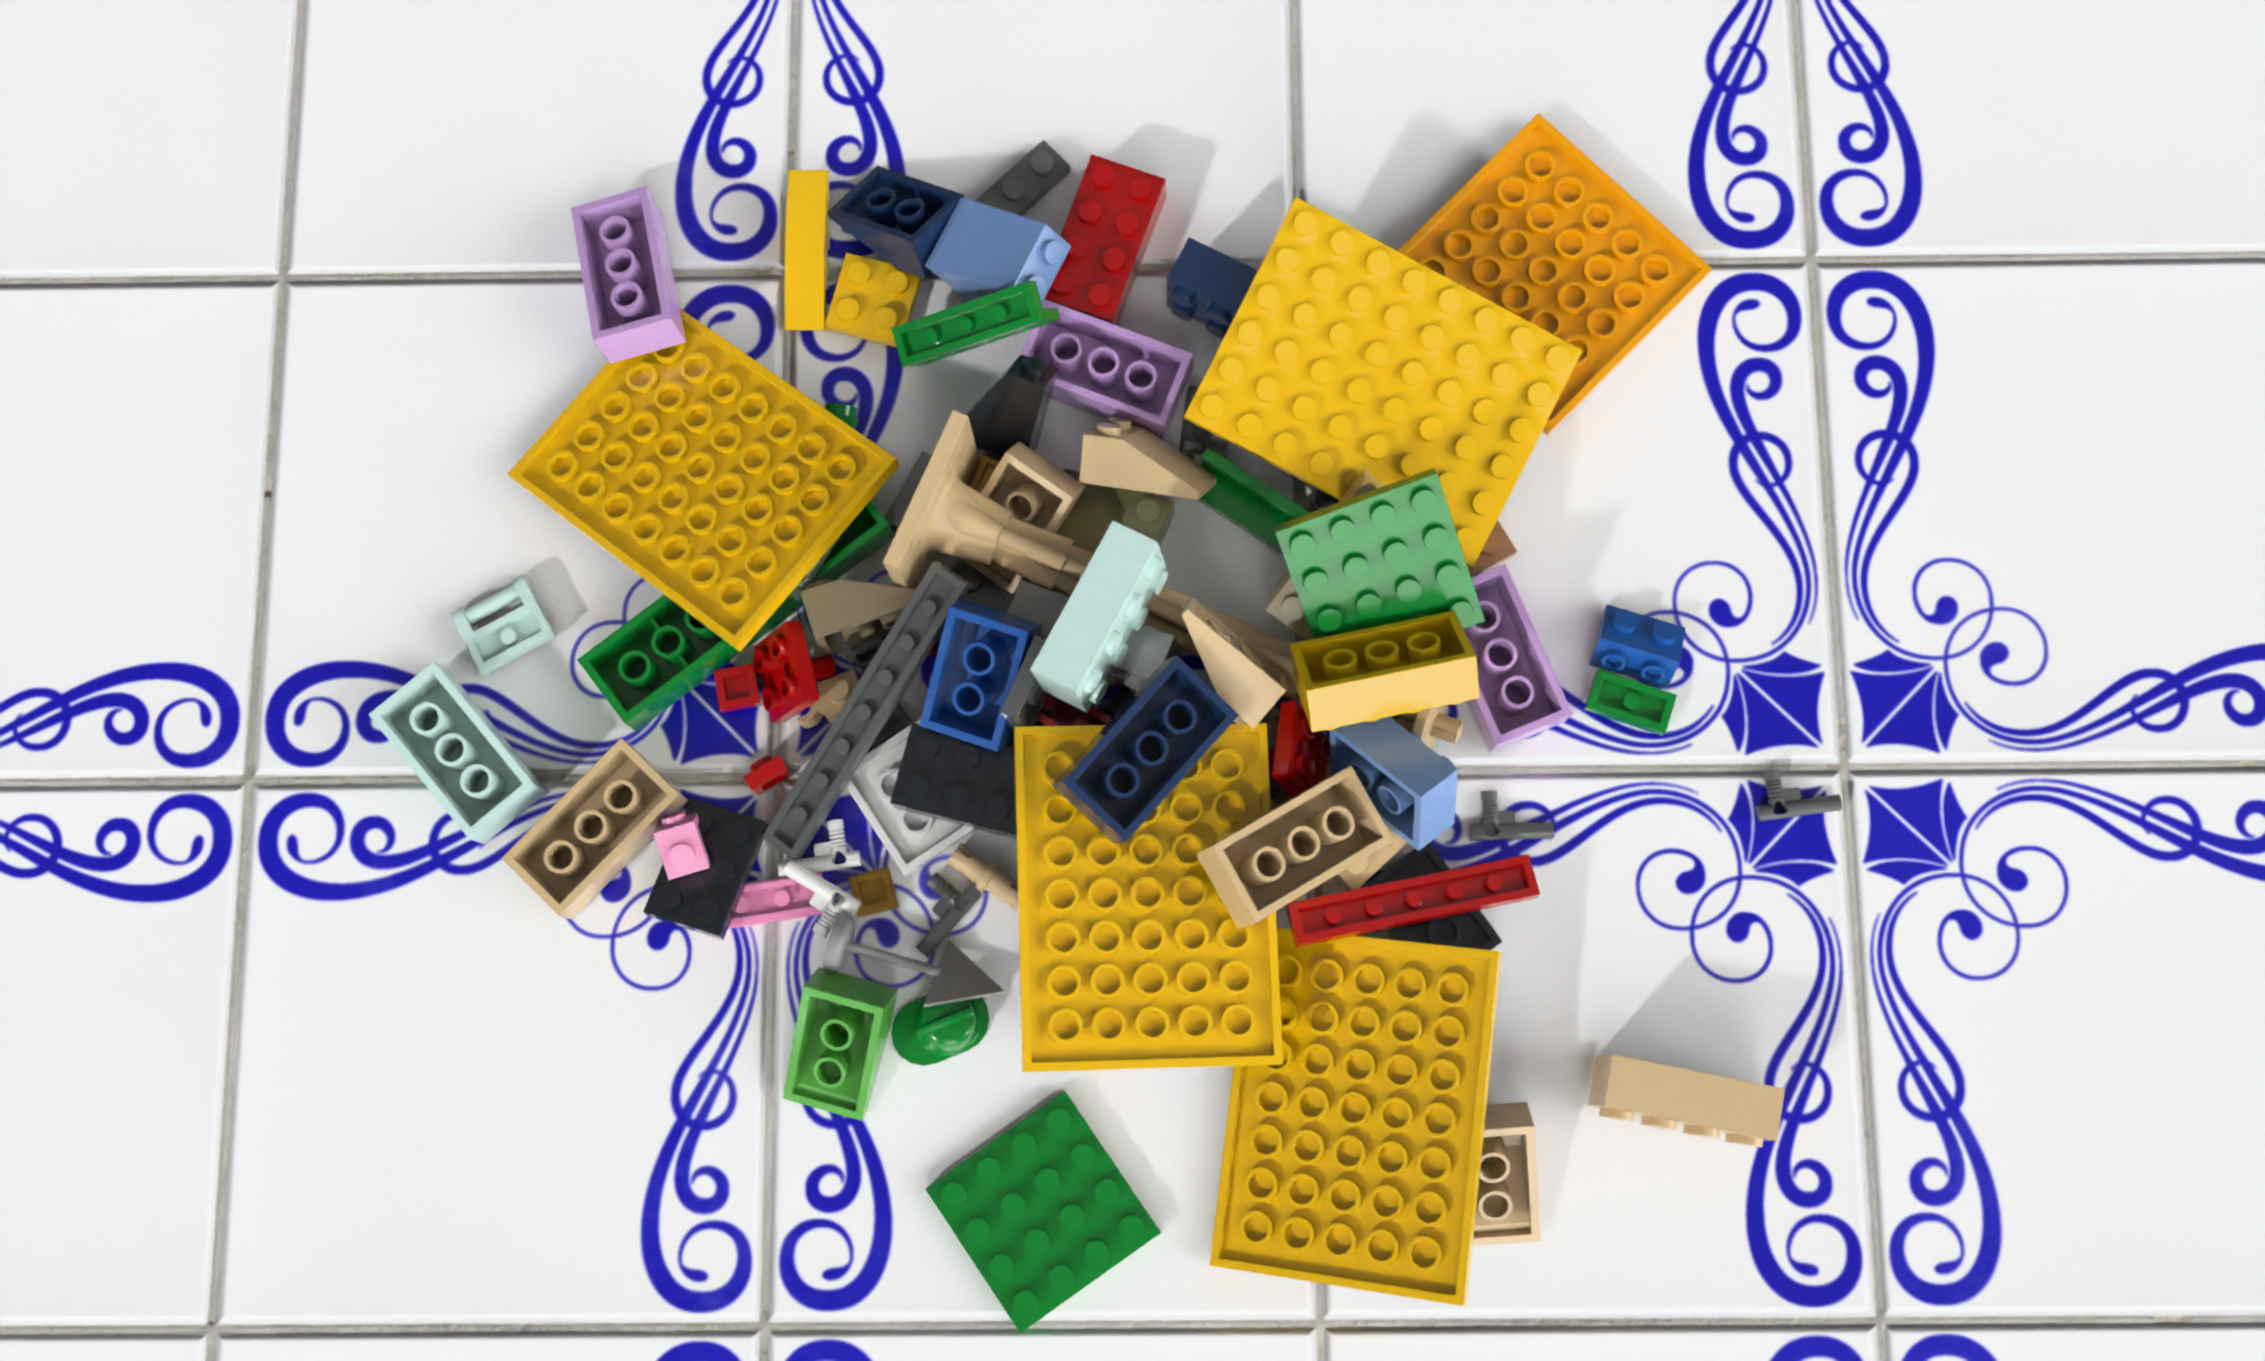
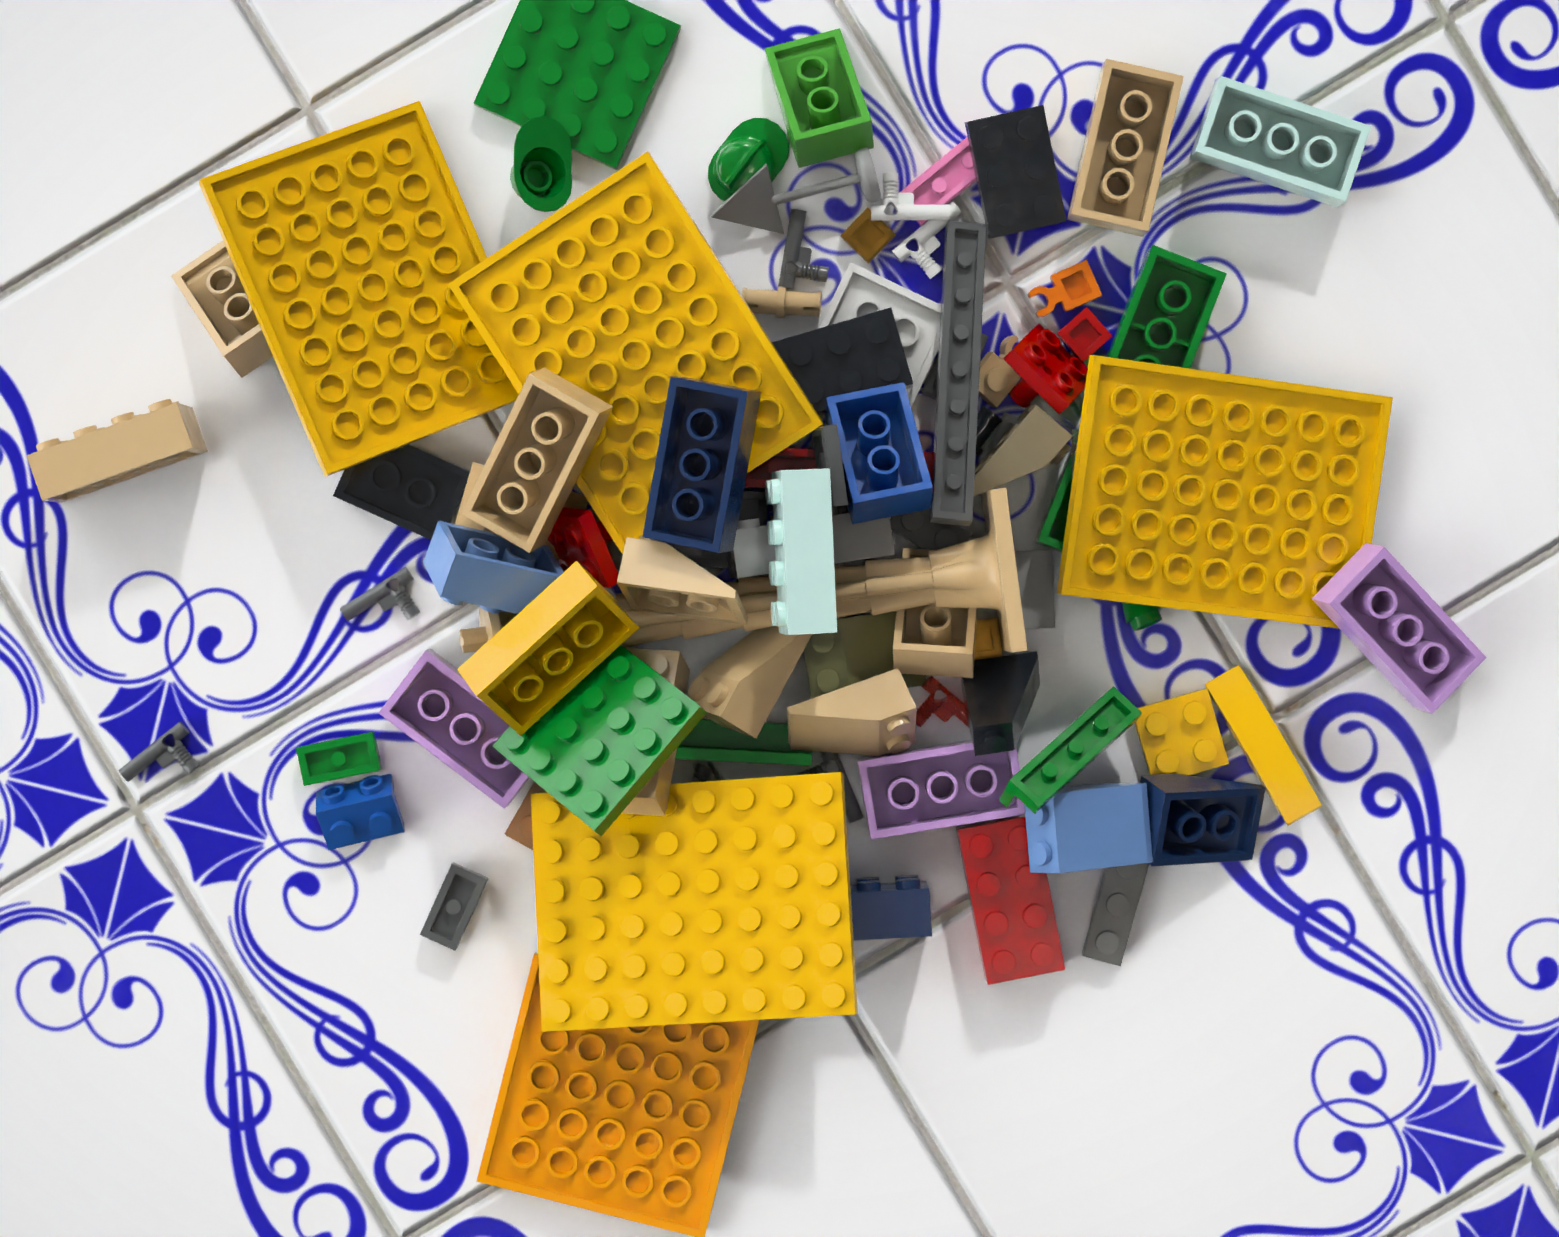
camera: 140 degrees right, 10 degrees up
light aqua plate [451,574,557,675] -> none
bright pink bracket [653,810,710,880] -> none
red plate [743,755,794,796] -> none
red plate [1285,854,1540,948] -> none
none -> dark grey plate [420,862,489,951]
none -> green piece [510,116,572,212]
none -> tan slope [688,626,812,738]
none -> clear red hose [916,676,969,727]
none -> orange plate [1027,260,1102,317]

